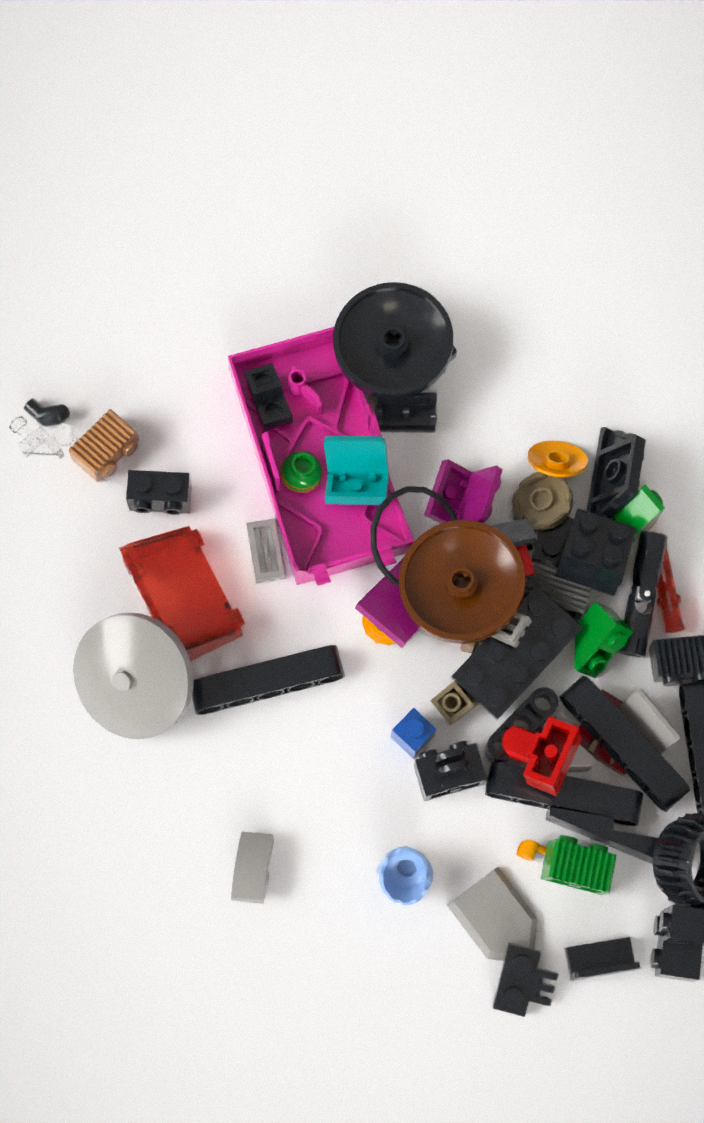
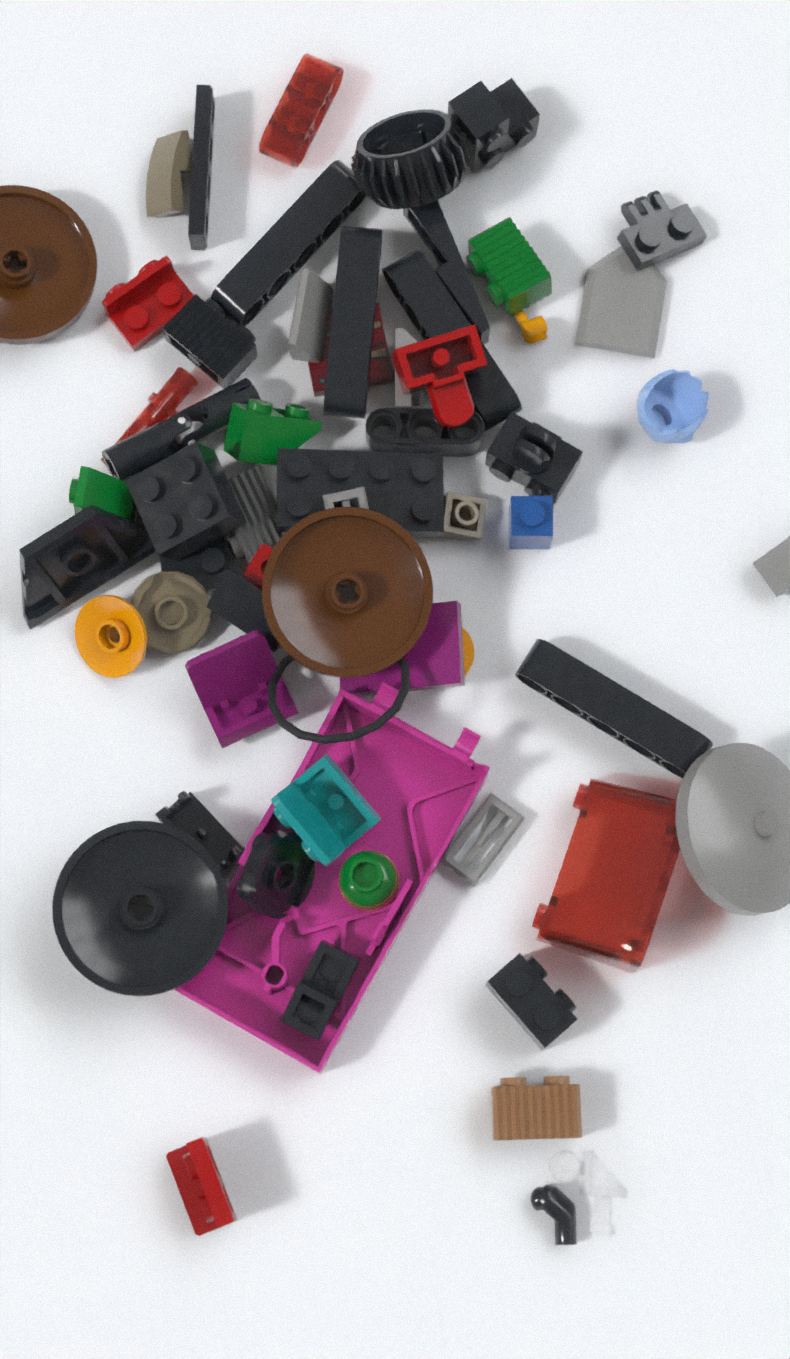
camera: 130 degrees left, 5 degrees up
black panel [564,937,640,981] -> none
none -> red bracket [166,1137,238,1236]
none -> black plate [237,830,315,919]

